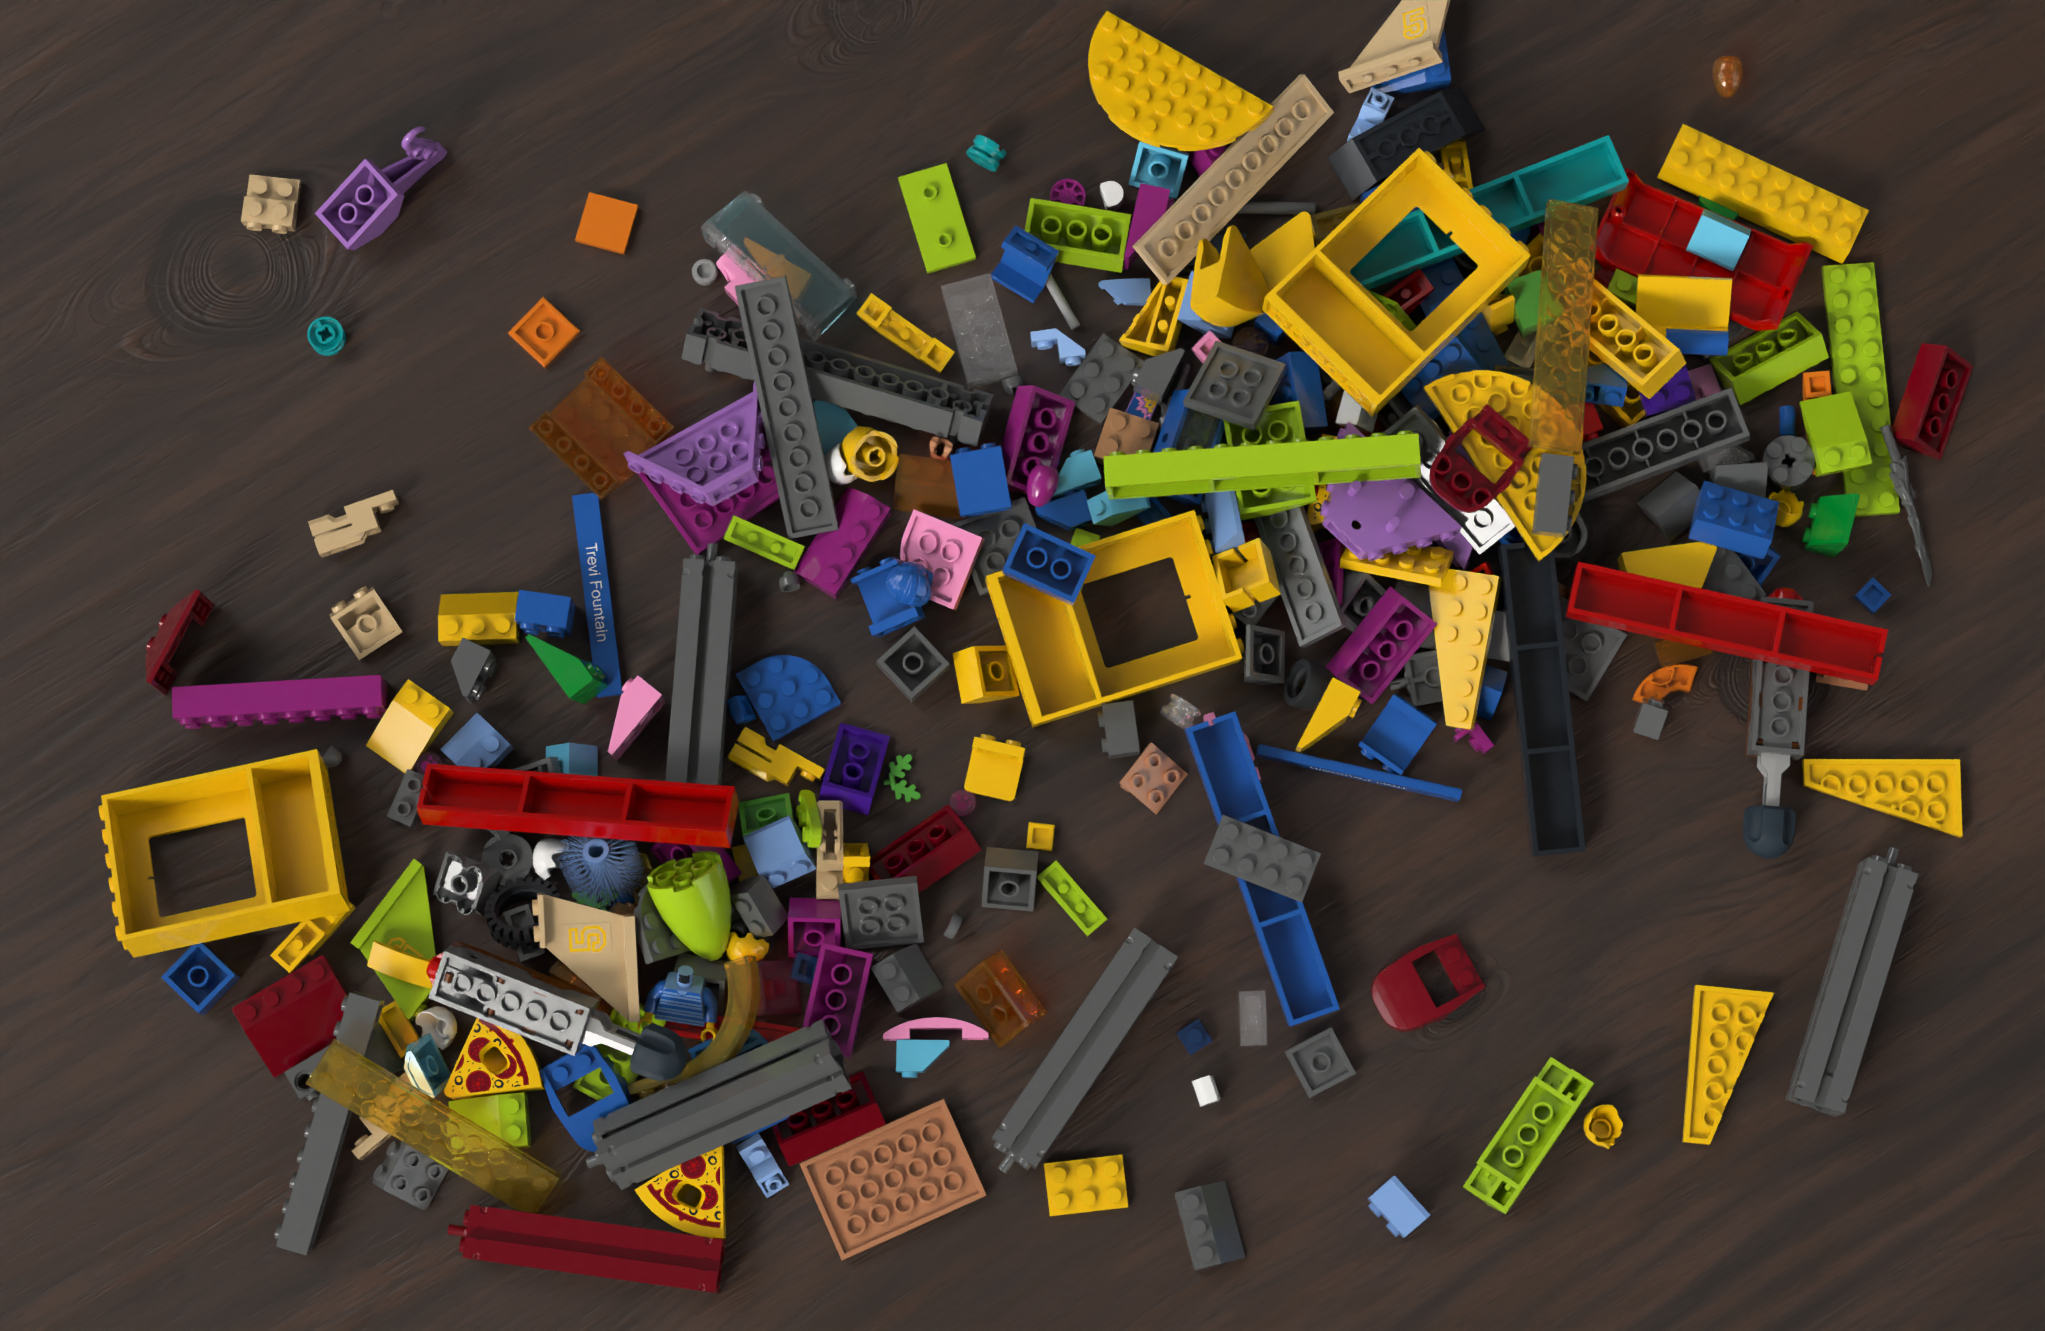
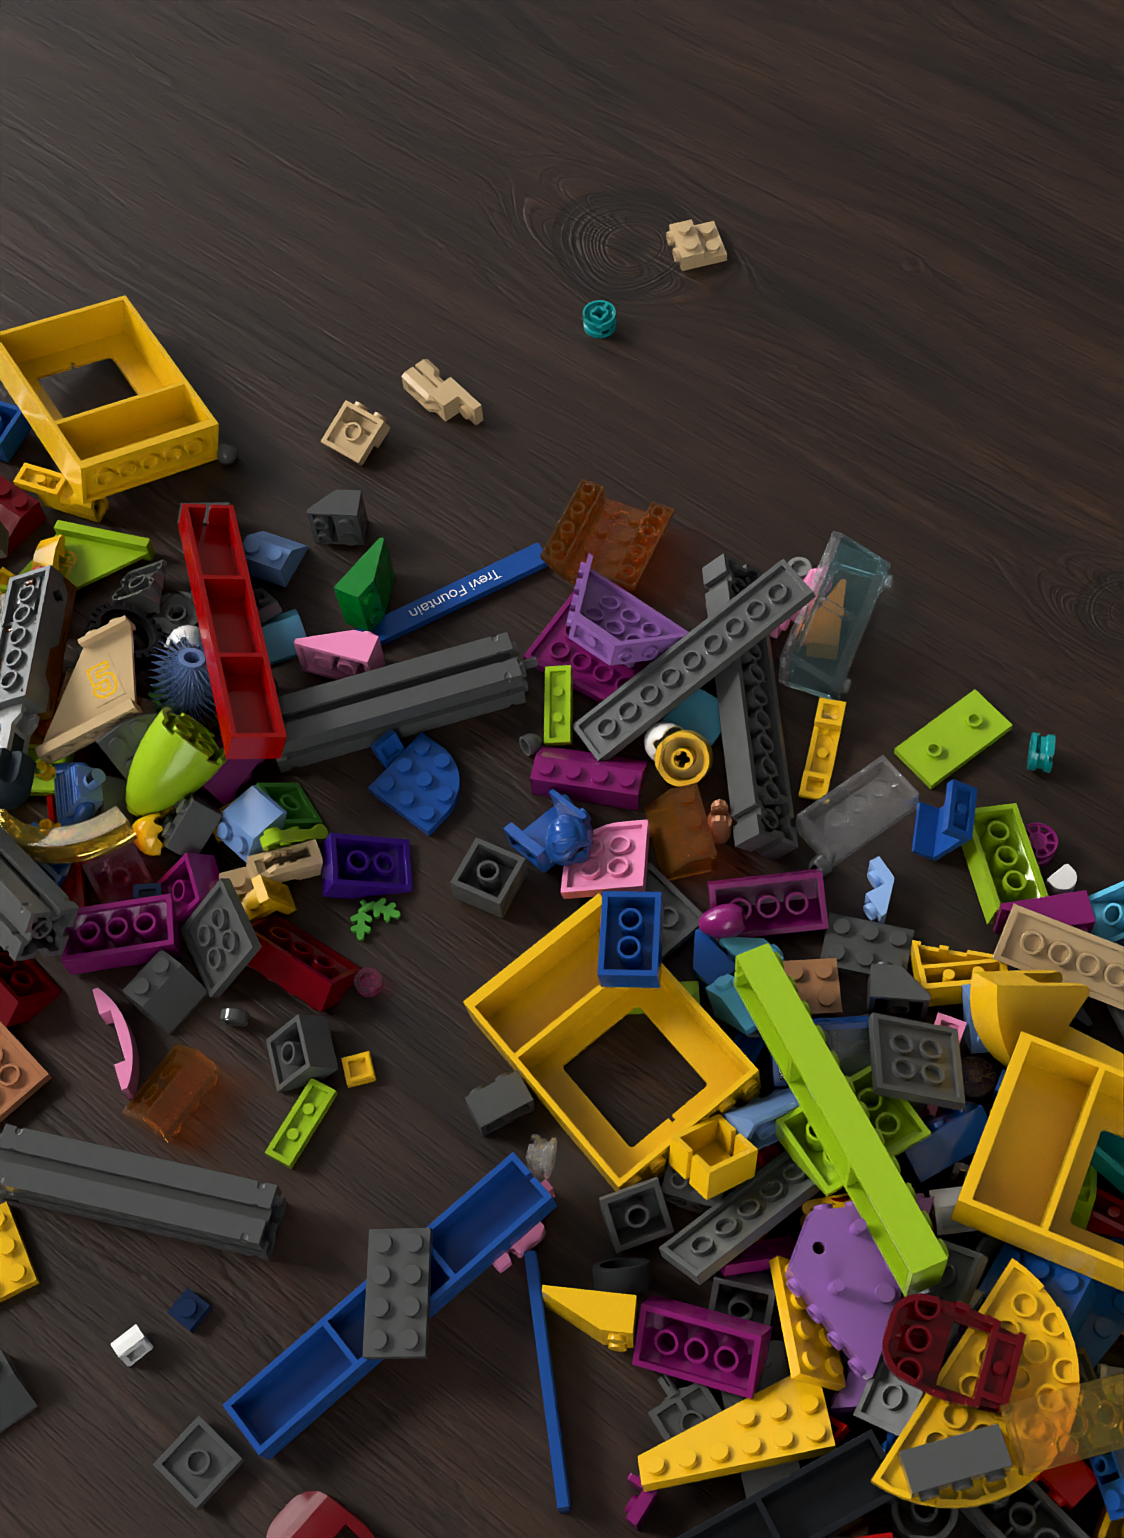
camera: 75 degrees right, 20 degrees down
dark red slope [146,589,215,695] -> none
magenta brick [172,675,389,729] -> none
medium lavender slope [315,126,447,250] -> none
yellow slope [366,679,454,773] -> none
clear pink tile [416,752,443,775] -> none
yellow slope [438,592,520,646] -> none
orange tile [508,297,581,369] -> none
blue brick [514,590,576,639] -> none
orange tile [575,192,639,255] -> none
yellow plate [728,727,826,787] -> none
medium azure slope [896,1040,950,1078] -> none
blue panel [950,443,1013,518] -> none
yellow slope [953,646,1019,704] -> none
yellow bracket [964,734,1025,801] -> none
light grey bar [1046,273,1080,330] -> none
medium blue slope [1099,278,1151,306] -> none
nougat hinge [1119,742,1188,815] -> none
tile [1125,392,1158,420] -> none
clear slope [1238,990,1267,1047] -> none
blue panel [1358,693,1438,775] -> none
blue slope [1476,665,1508,721] -> none

